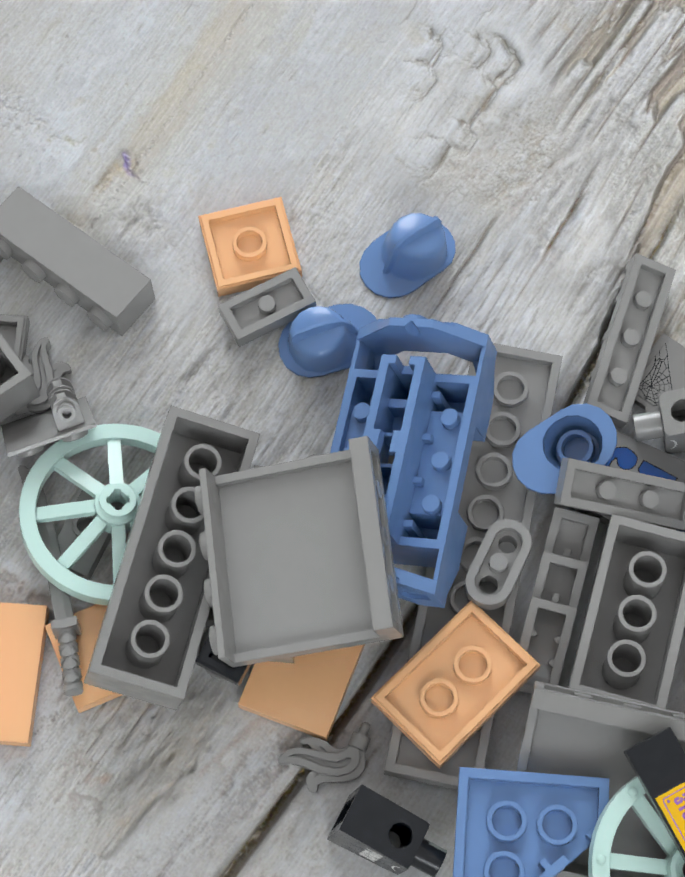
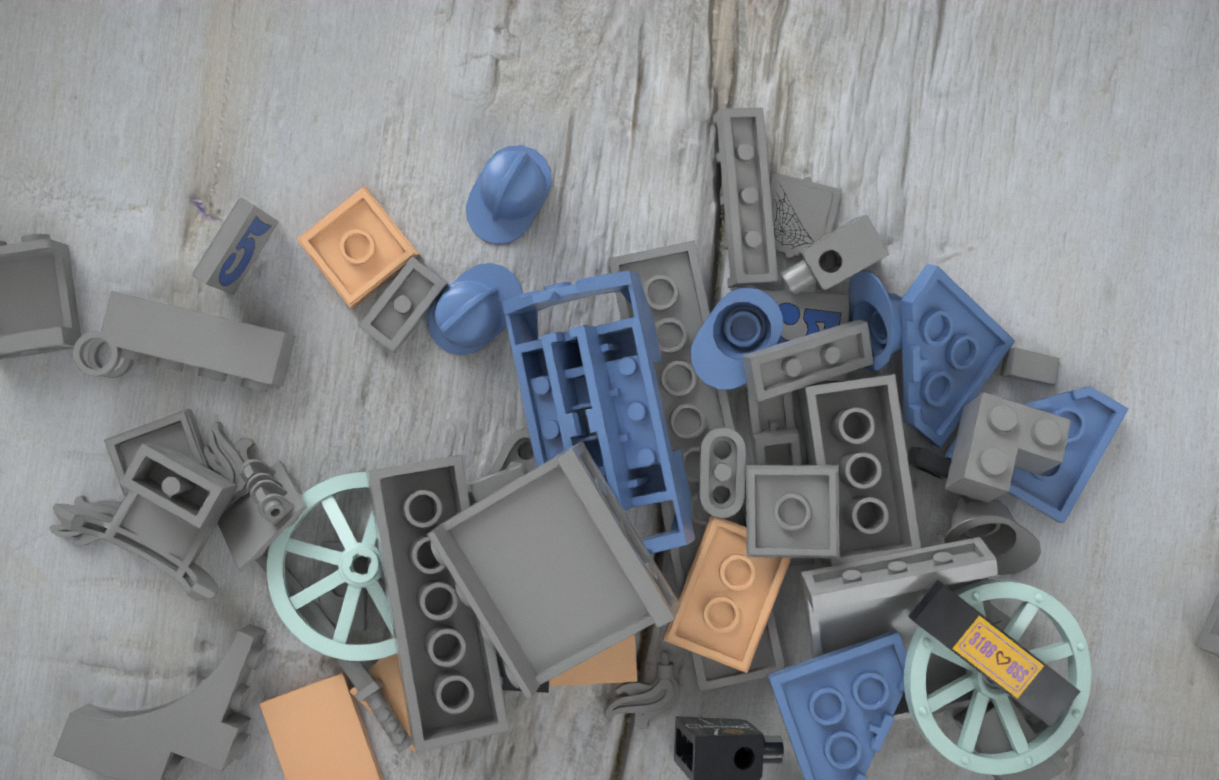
camera: 30 degrees left, 20 degrees up
none -> light grey tile [193,198,279,295]
none -> light grey tile [746,465,840,558]

